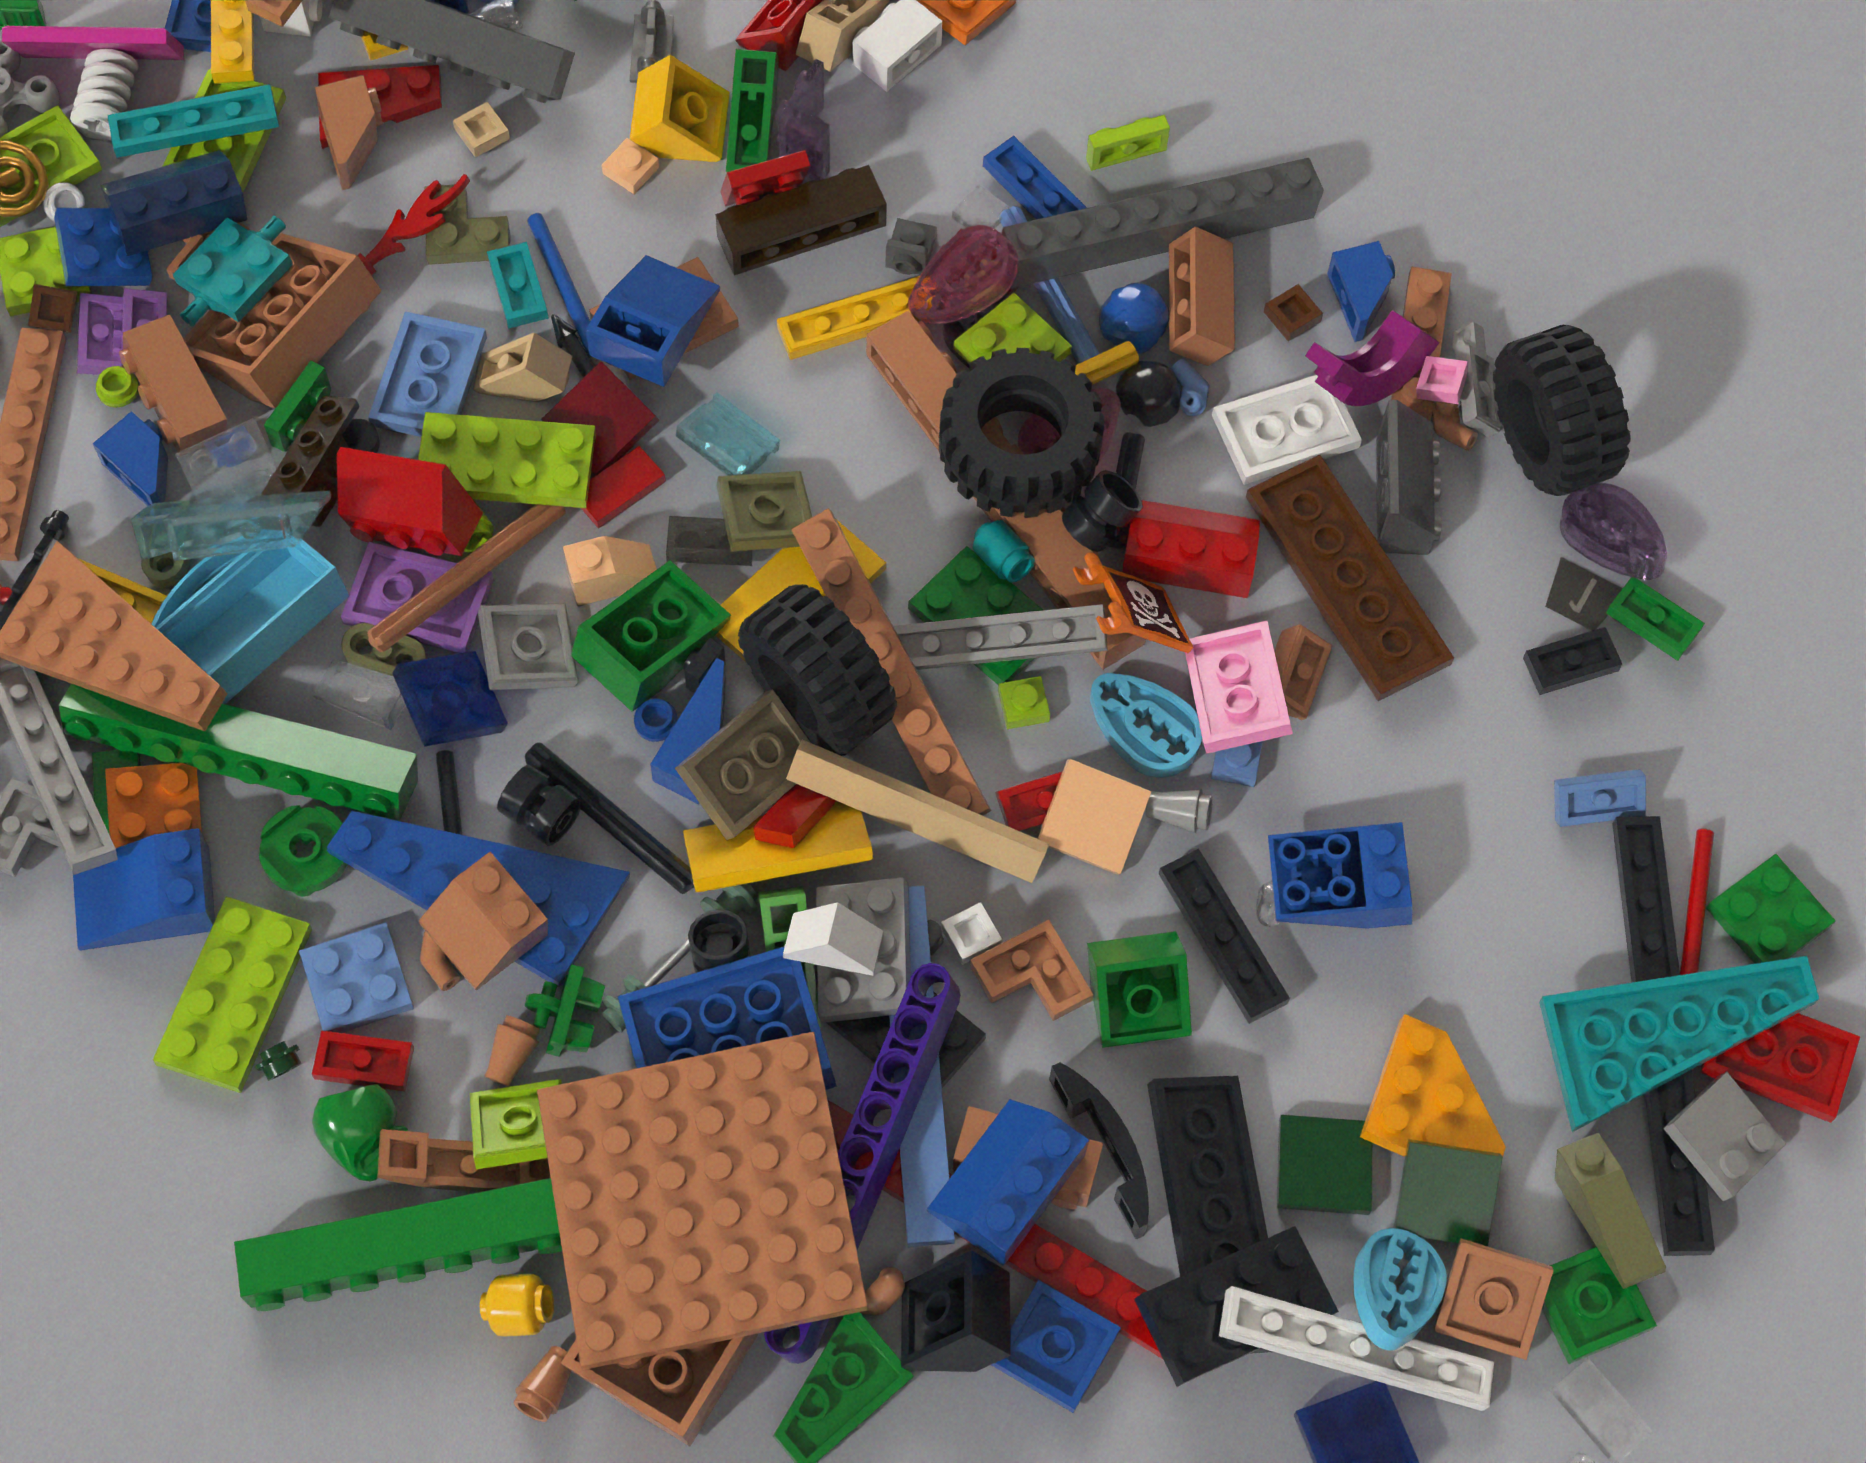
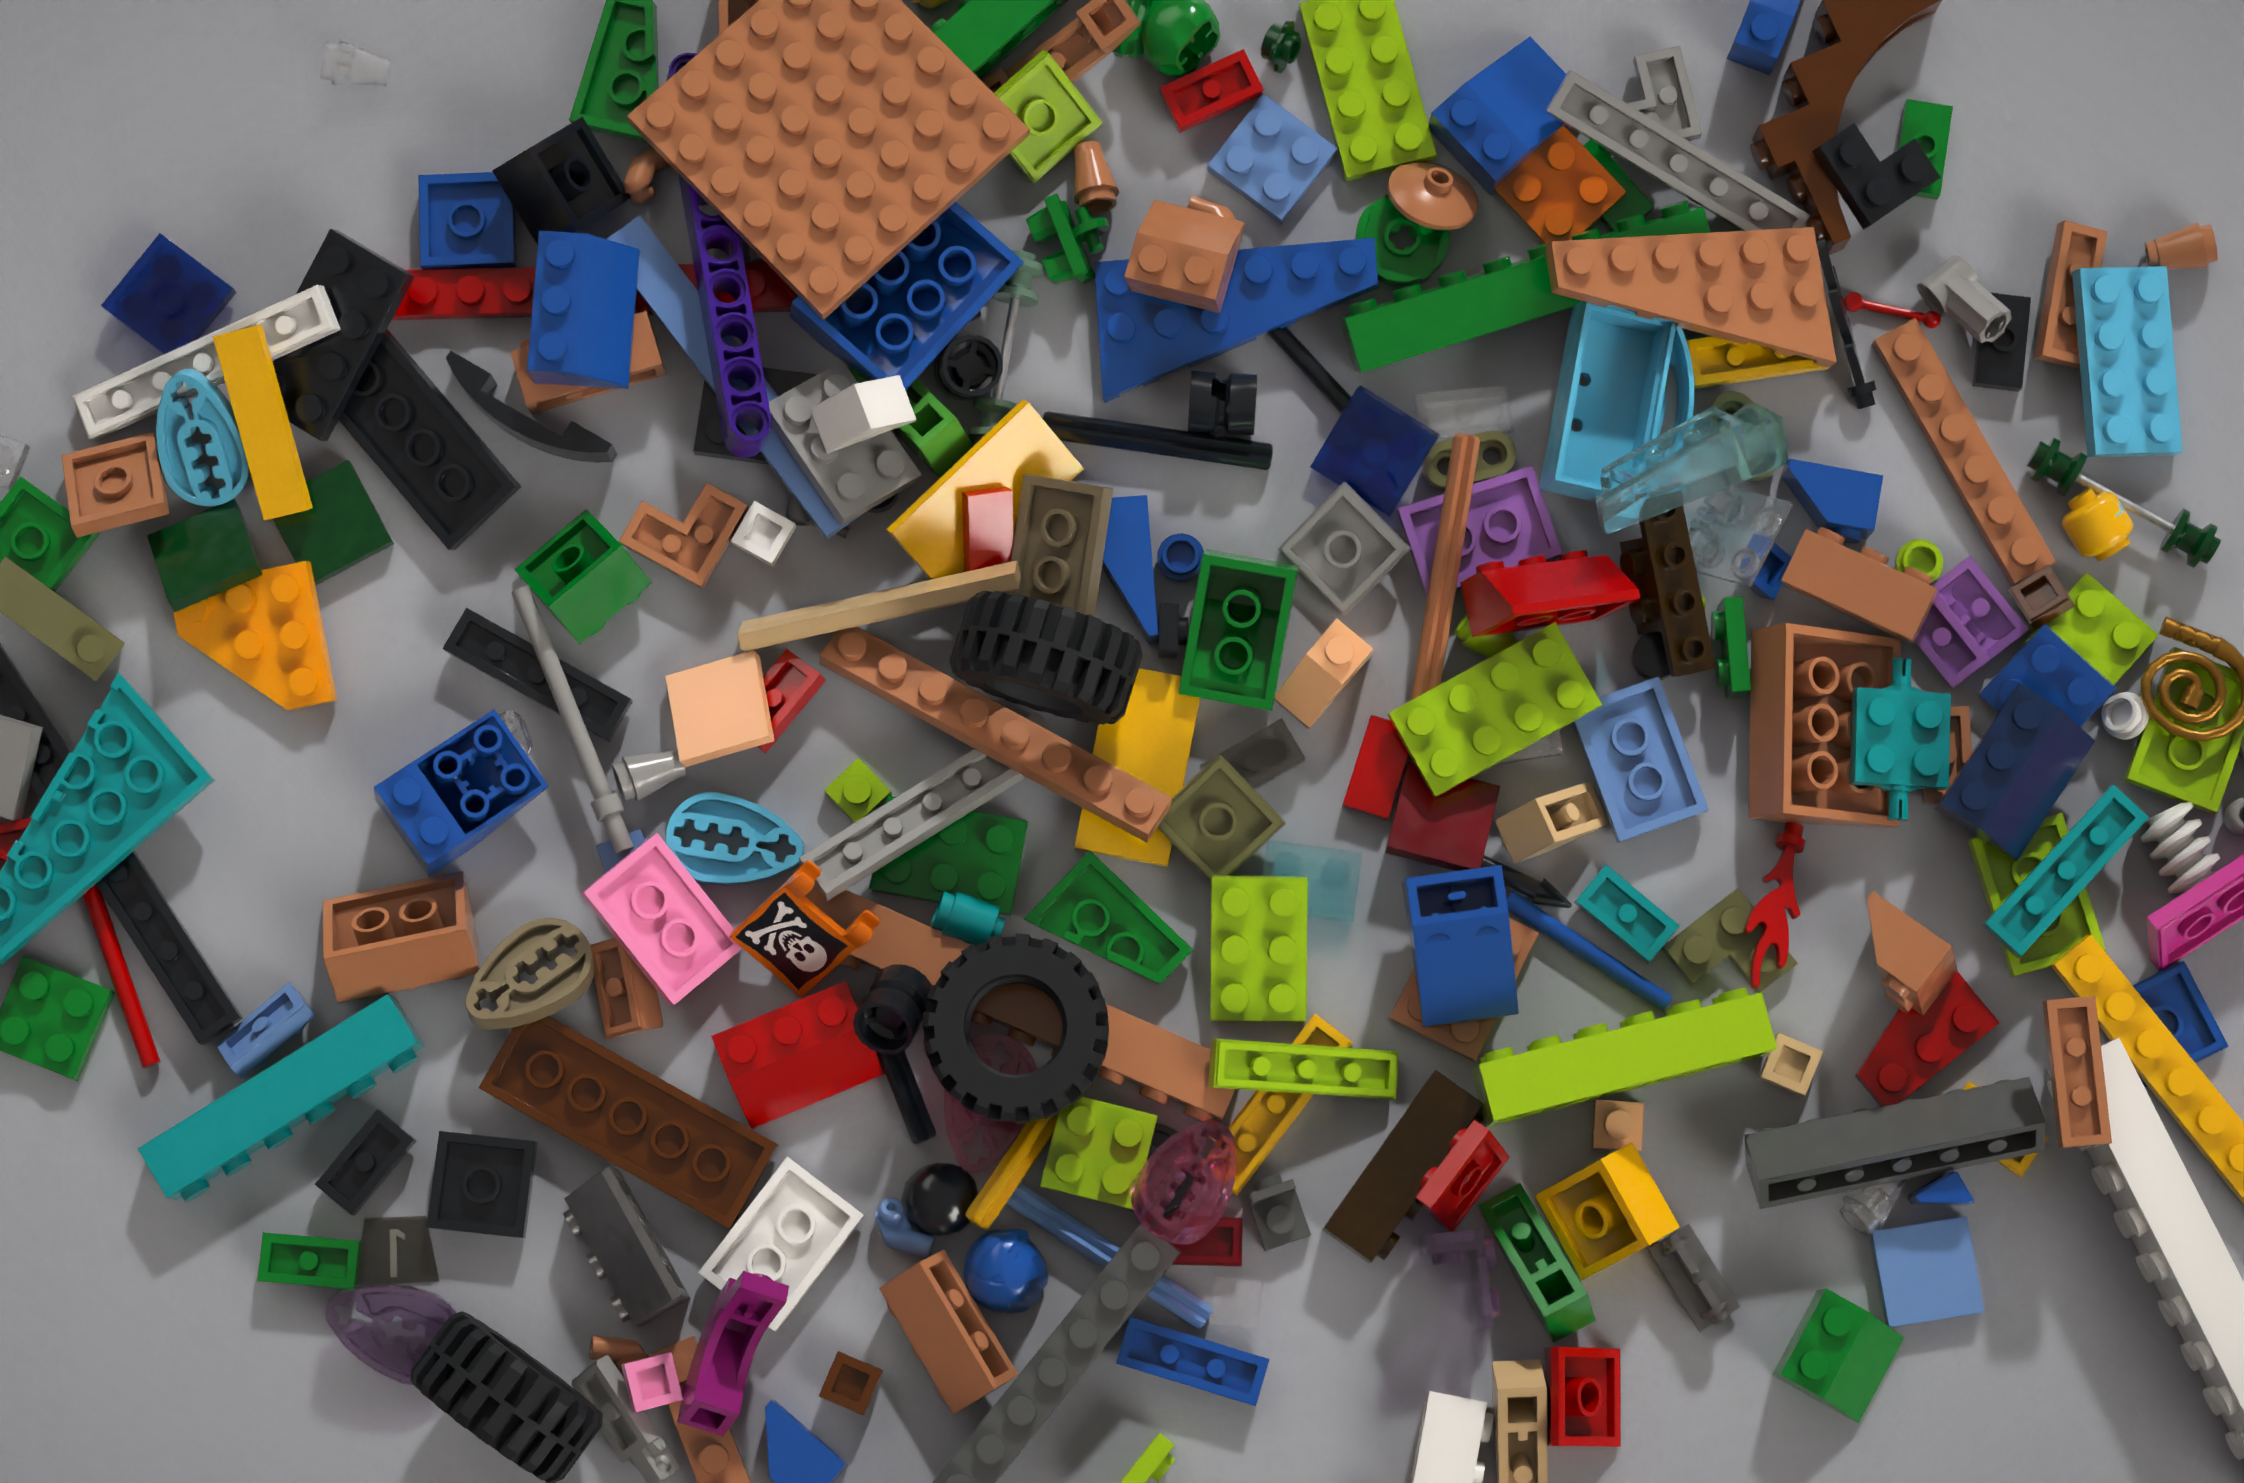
camera: 150 degrees right, 15 degrees up
none -> teal brick [138,994,425,1202]
none -> yellow tile [212,324,313,521]
none -> nougat slope [323,871,480,1003]
none -> black plate [427,1131,538,1239]
none -> dark tan piece [465,918,594,1030]
none -> light grey bar [511,585,634,855]
none -> green wing [1024,850,1193,985]
none -> lime tile [1208,1038,1399,1100]
none -> lime plate [1210,875,1308,1021]
none -> nougat dish [1387,161,1478,230]
none -> lime brick [1471,987,1777,1127]

